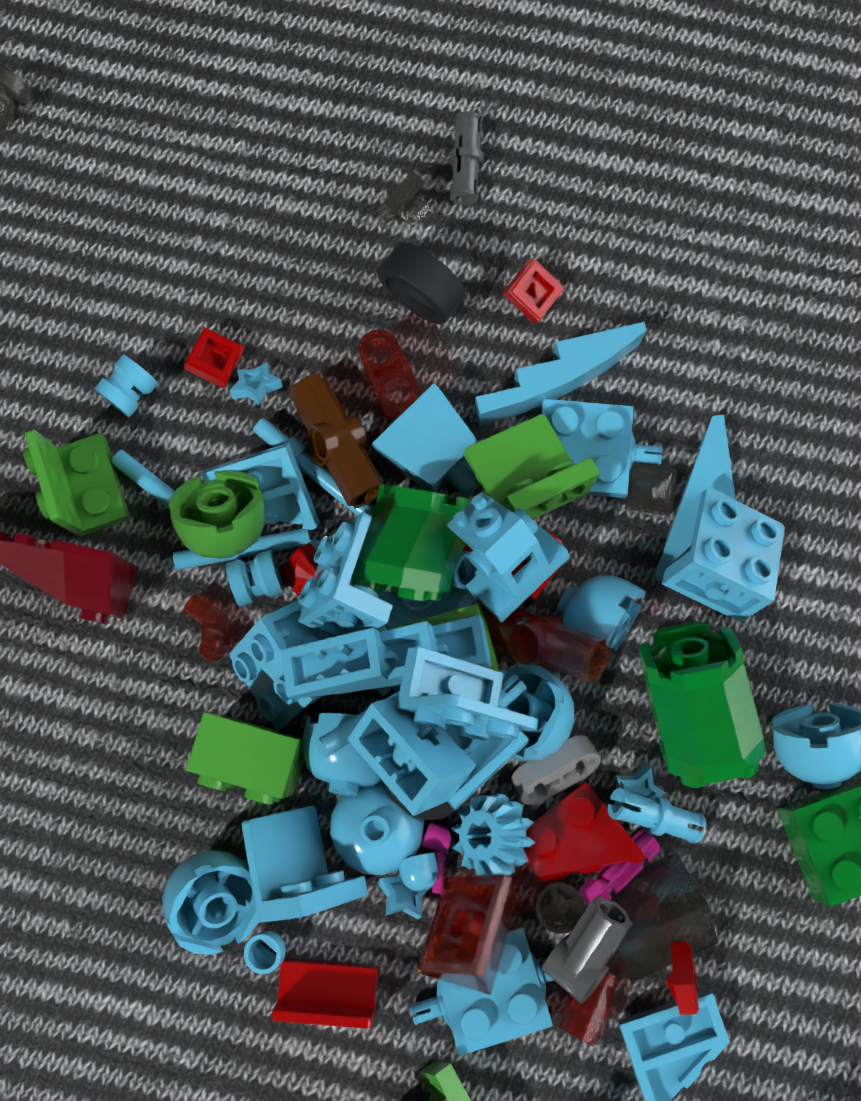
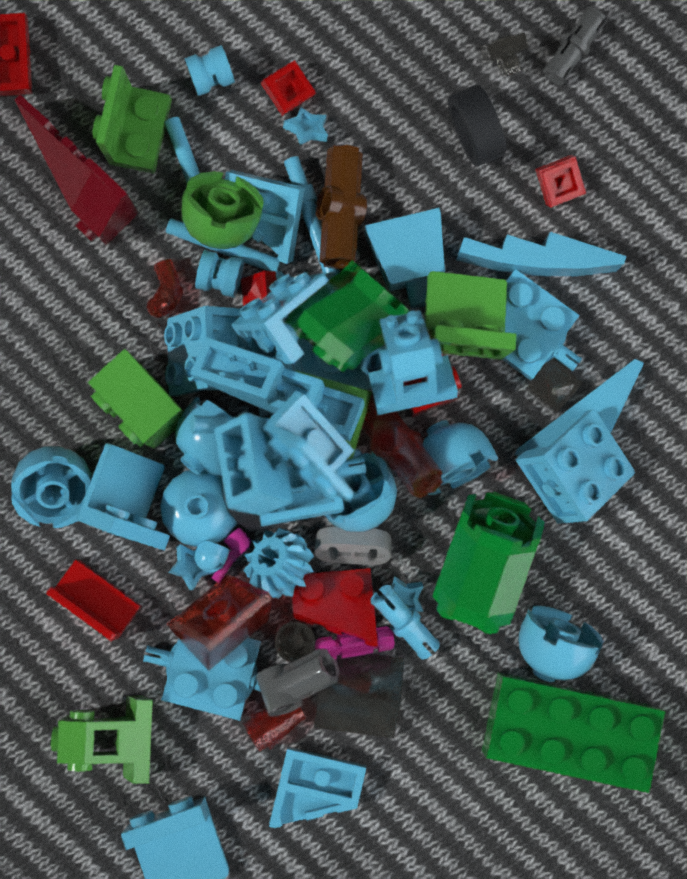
camera: 25 degrees right, 5 degrees up
medium azure hinge [244,931,286,974] -> none
clear red beam [358,329,419,420] -> none
red tile [665,941,699,1015] -> none

